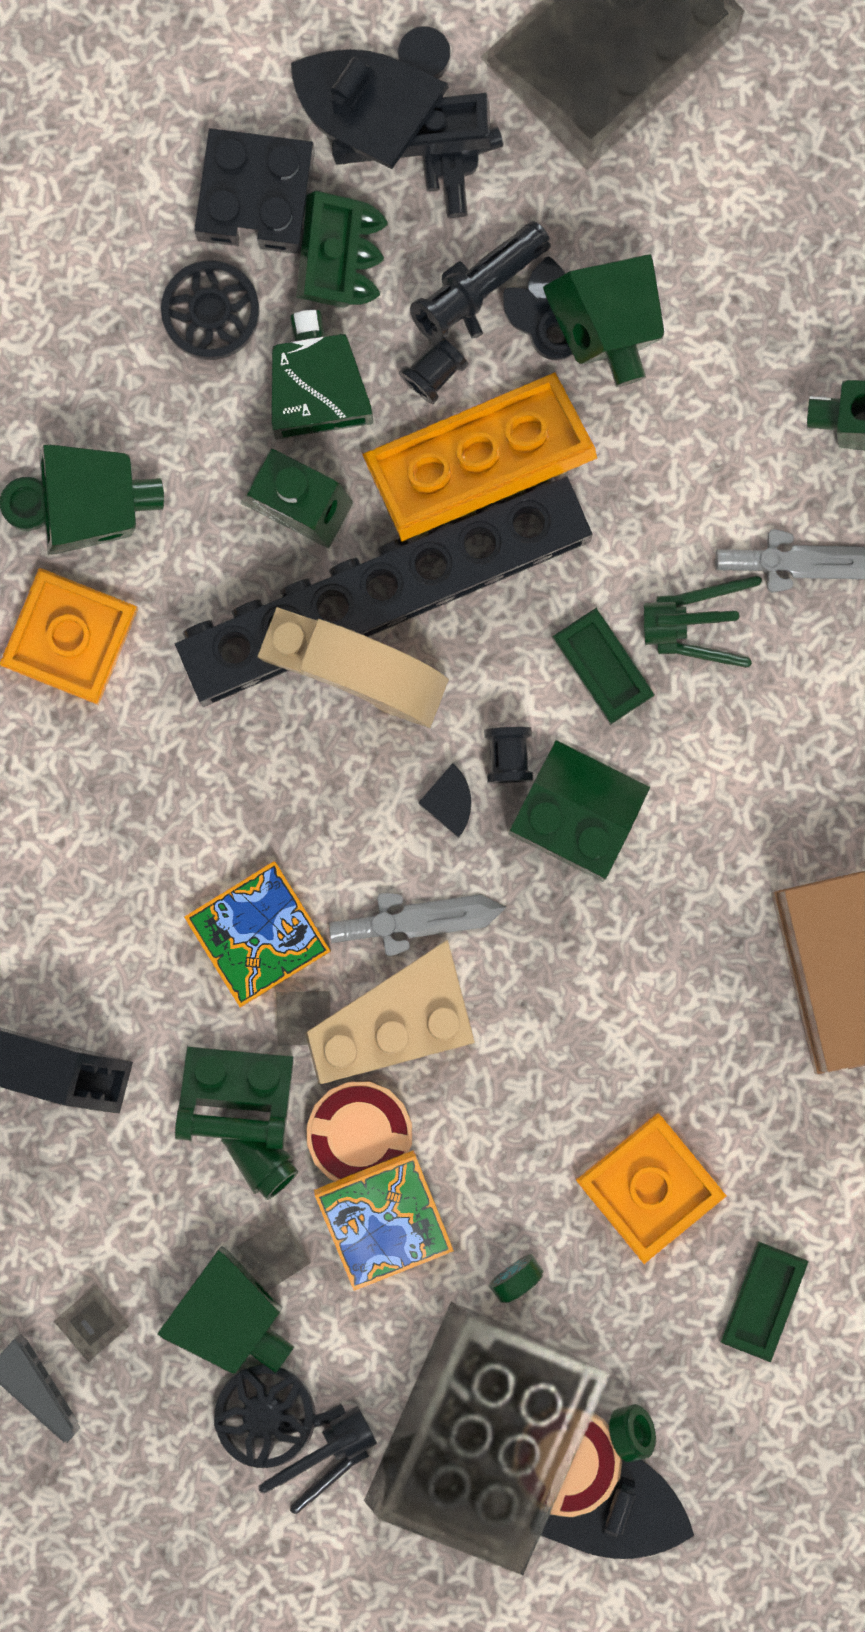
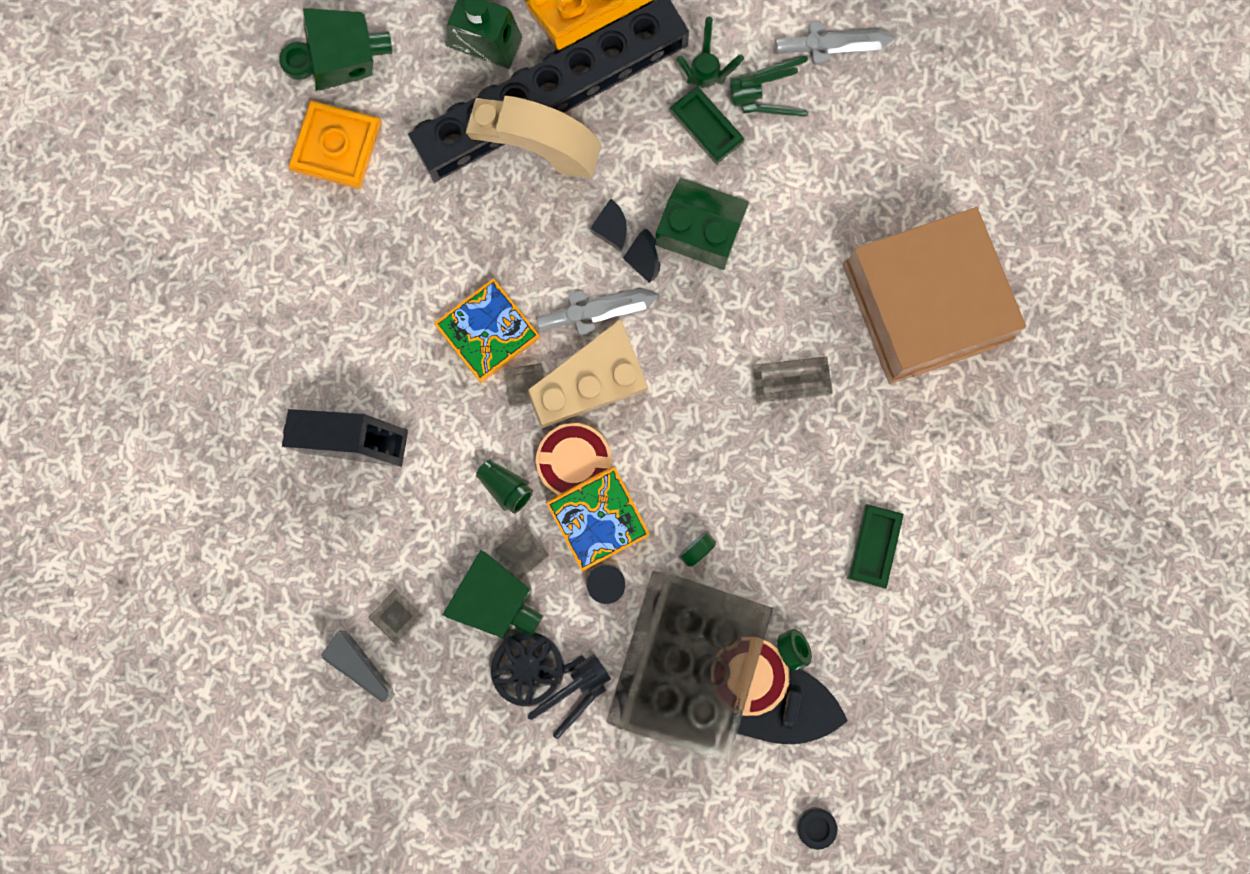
camera: 10 degrees left, 5 degrees down
dark green plate [175,1046,294,1150] -> none
black bush [484,727,533,784] -> none
light orange tile [575,1112,726,1264] -> none
none -> black tile [587,565,625,604]
none -> black tile [623,228,661,283]
none -> dark green plant [676,16,744,88]
none -> clear smoke tile [752,356,833,404]

